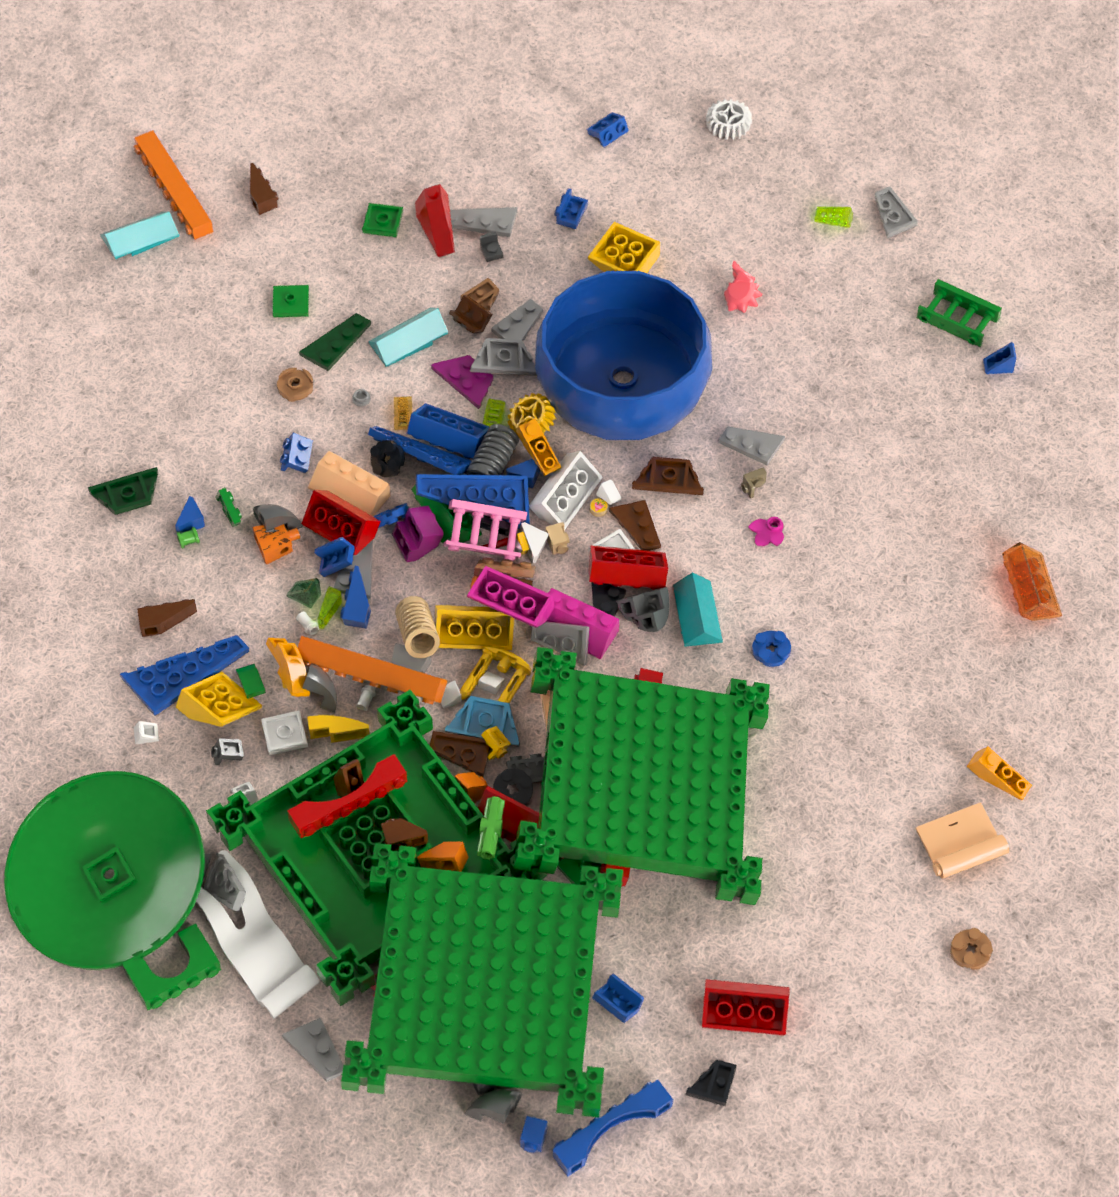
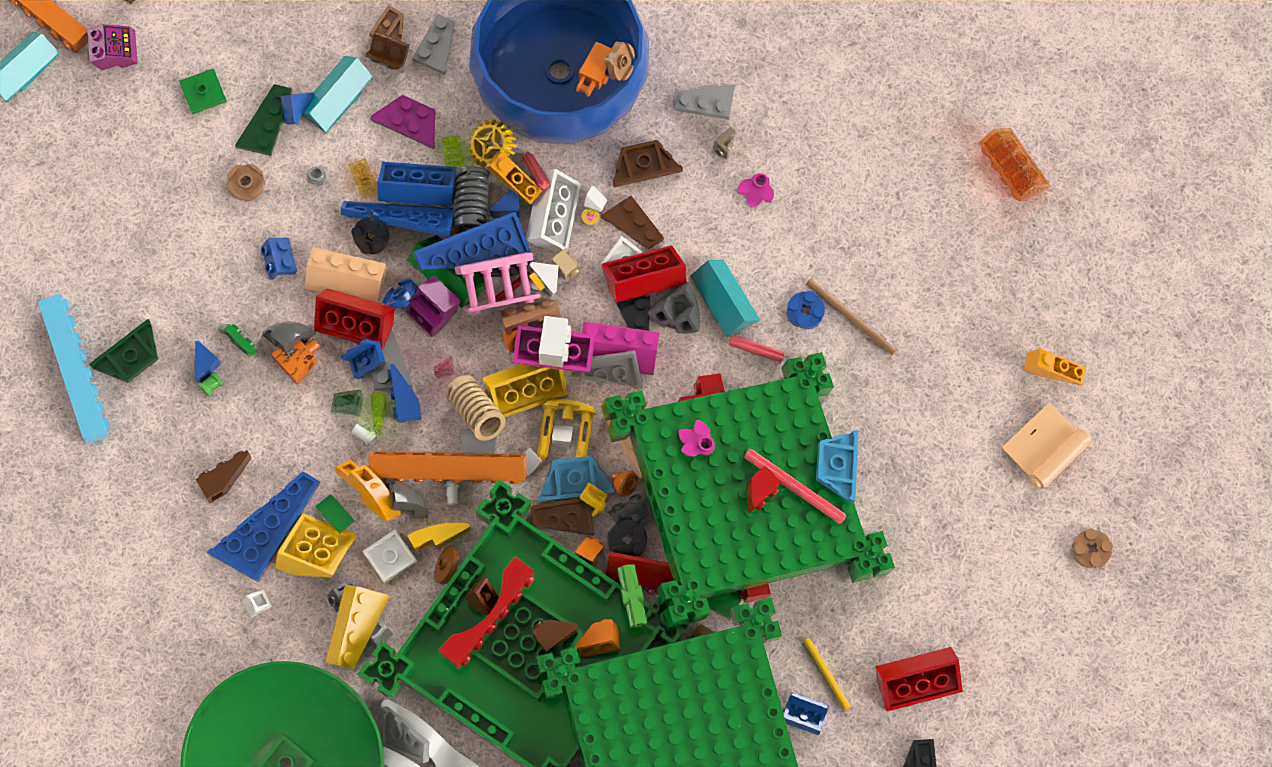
camera: 25 degrees left, 15 degrees up
light grey wing [470,338,537,376] -> none
none -> medium azure brick [38,294,110,443]
none -> magenta piece [87,24,138,70]
none -> blue slope [281,92,315,124]
none -> yellow wedge [325,585,391,669]
none -> clear pink slope [434,356,454,376]
none -> dark orange plate [434,546,460,585]
none -> coral axle [523,152,549,190]
none -> white brick [539,316,571,367]
none -> orange brick [576,42,611,97]
none -> medium nougat plate [605,42,635,81]
none -> orange brick [612,471,638,497]
none -> dark pink plate [678,420,715,457]
none -> coral axle [729,335,784,363]
none -> coral axle [744,449,846,524]
none -> red slope [747,465,781,514]
none -> yellow bar [803,638,851,711]
none -> medium nougat bar [806,278,897,356]
none -> dark azure wing [816,430,859,503]

